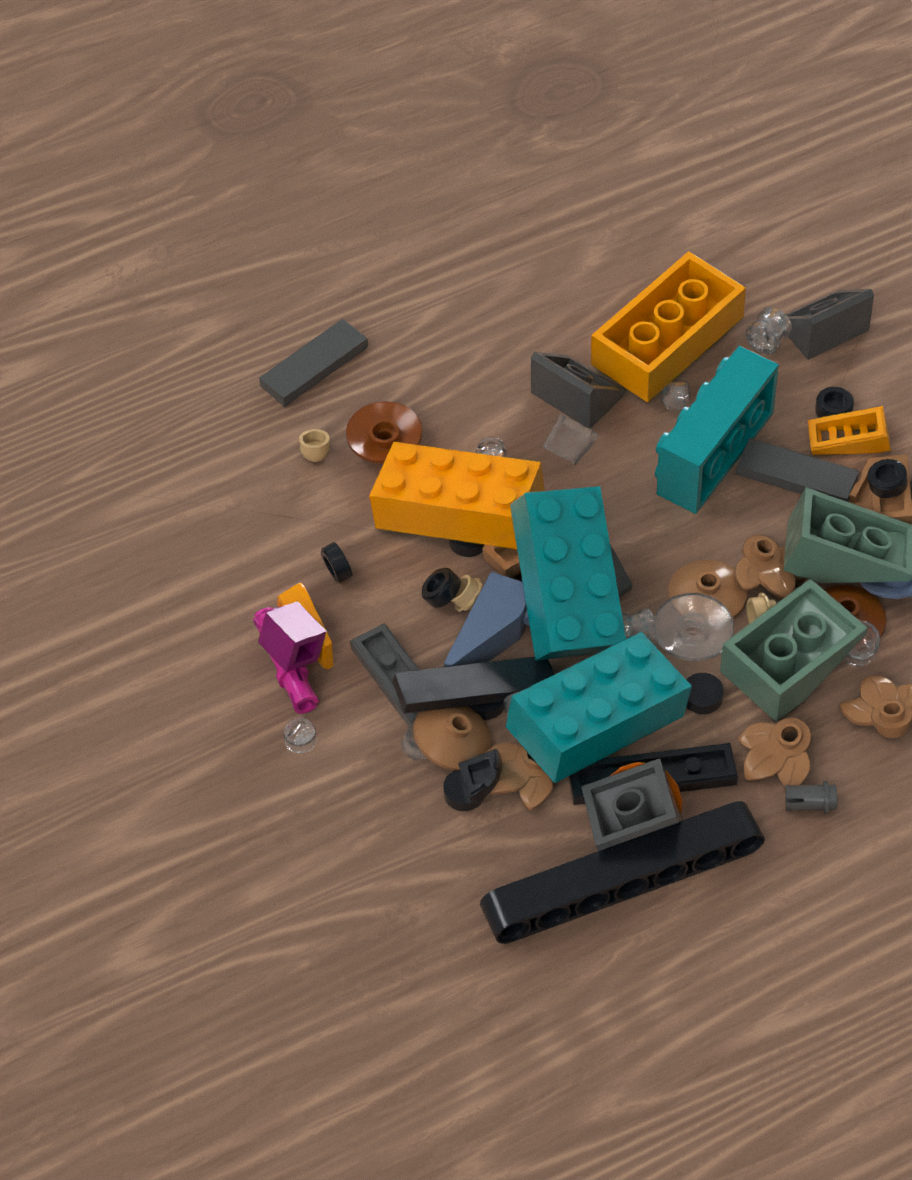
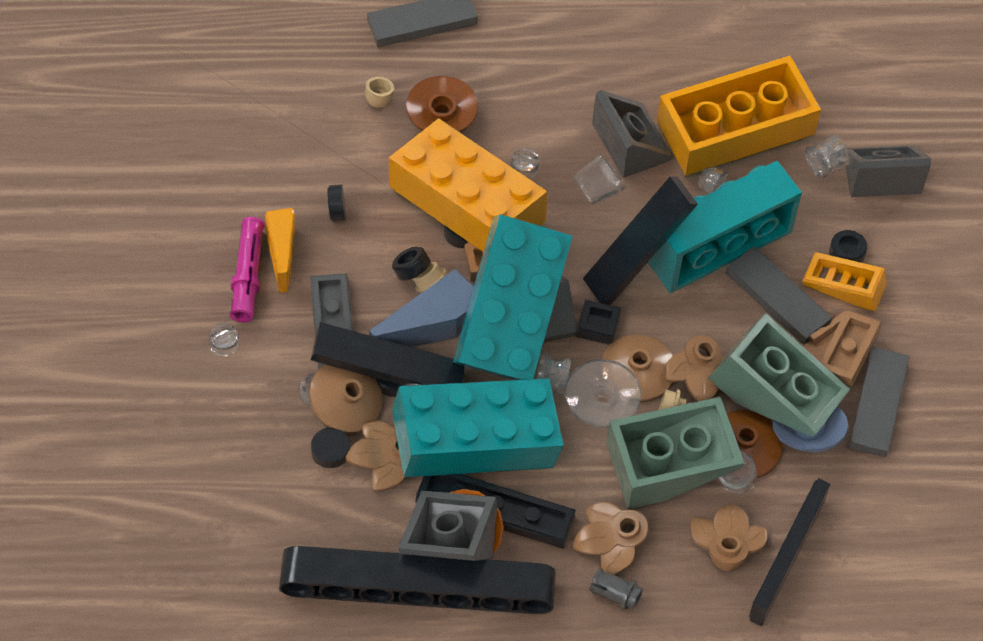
camera: 20 degrees right, 5 degrees up
magenta brick [258,601,327,672] -> none
black tile [458,749,502,804] -> none
black tile [686,673,724,714] -> none
black tile [868,459,908,498] -> none
none -> black tile [576,300,621,345]
none -> black tile [583,176,698,305]

